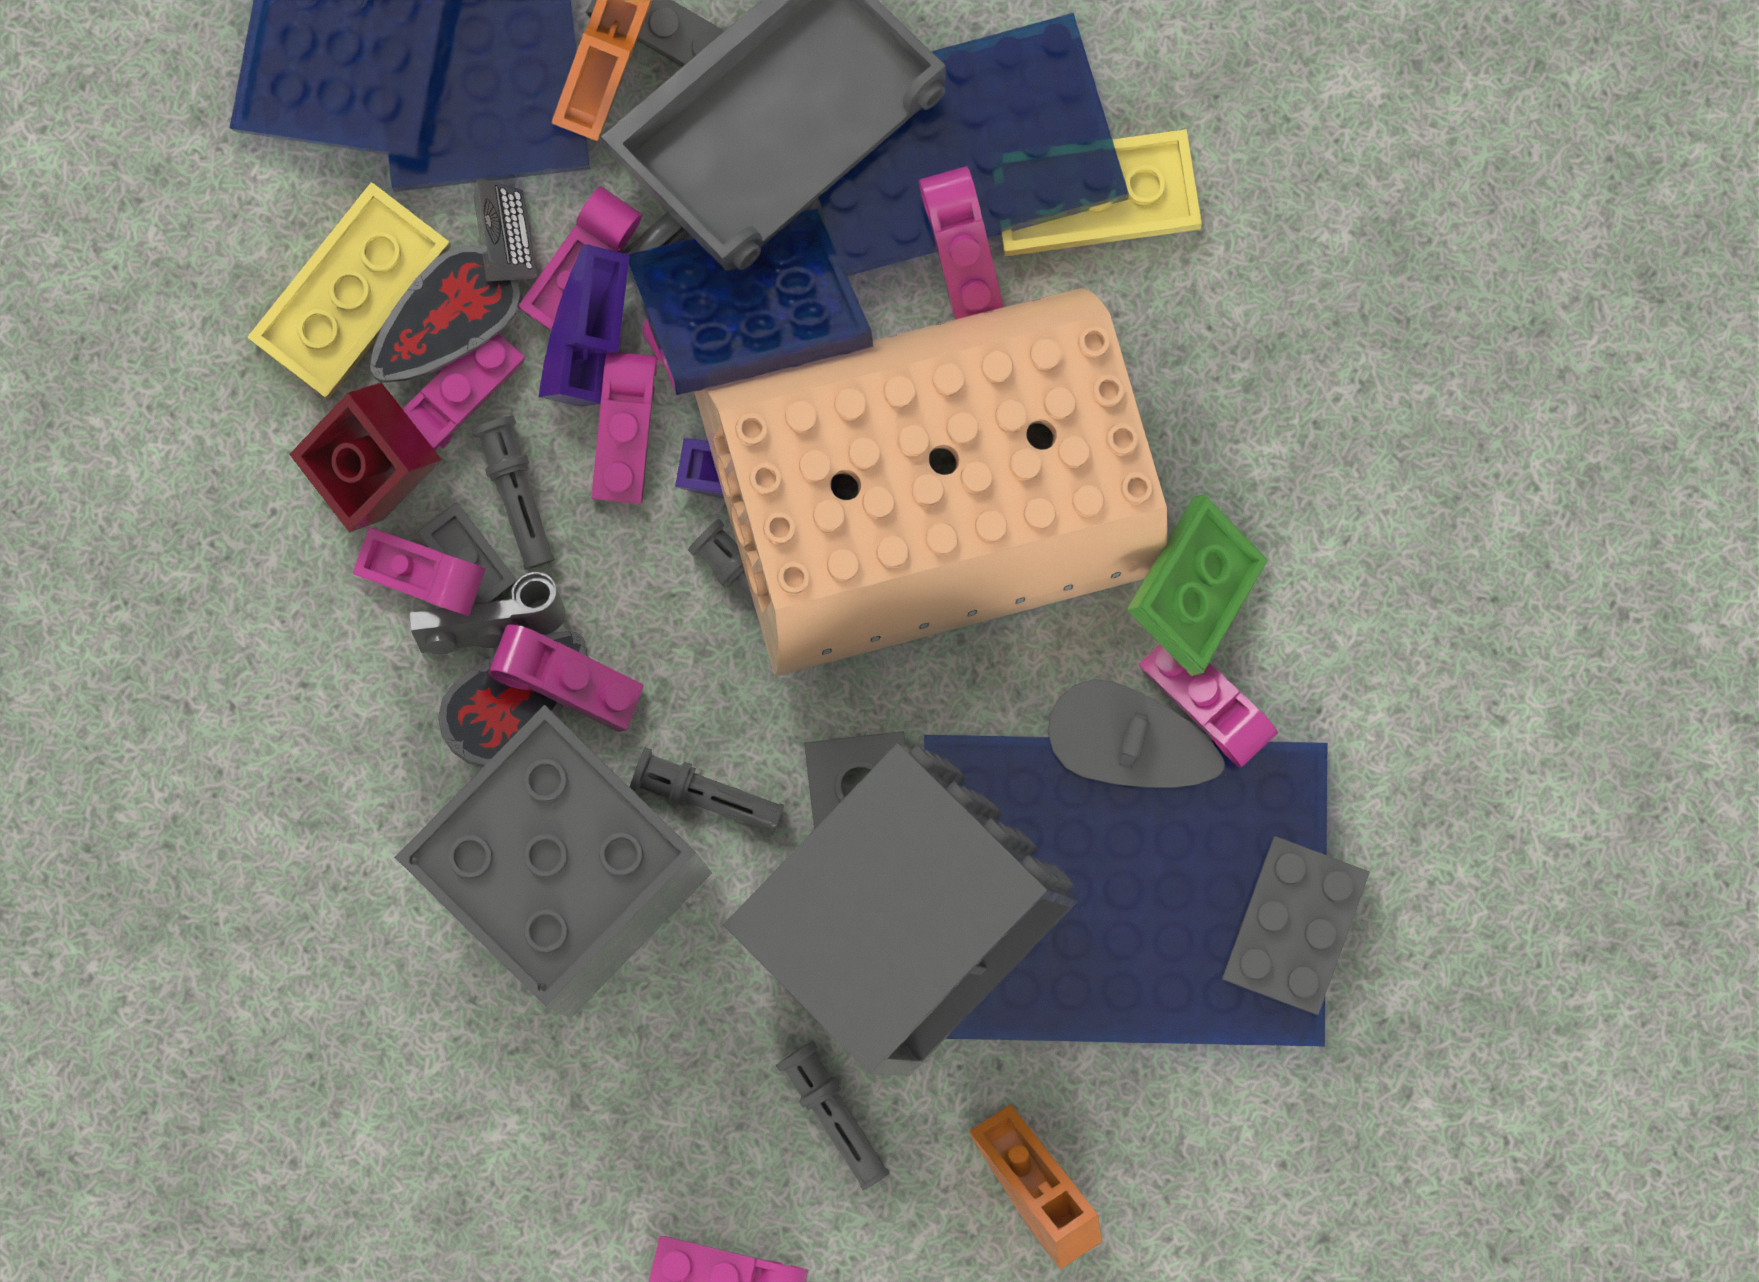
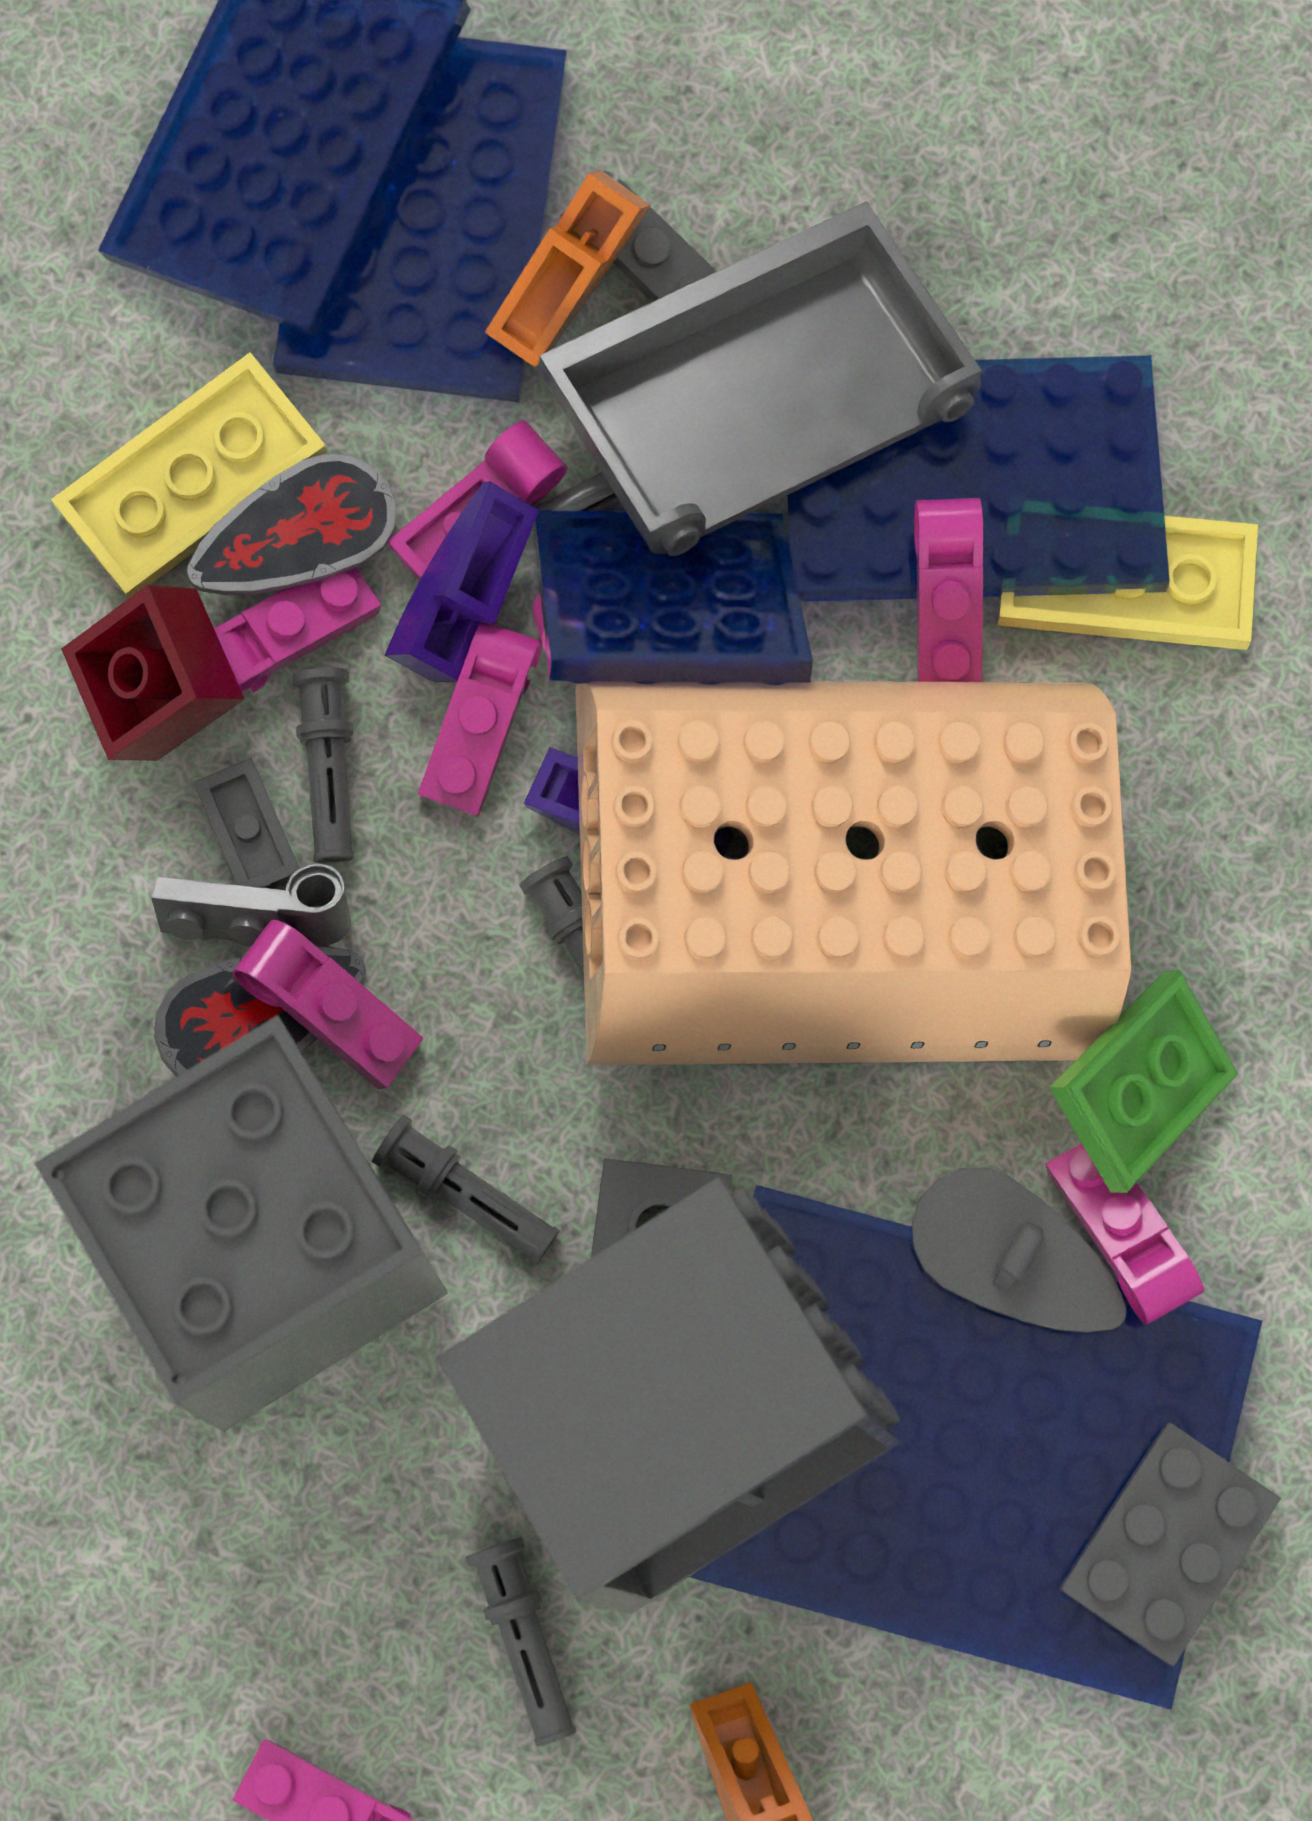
camera: 15 degrees right, 5 degrees down
dark pink plate [352,527,486,616] -> none
slope [473,179,537,282] -> none

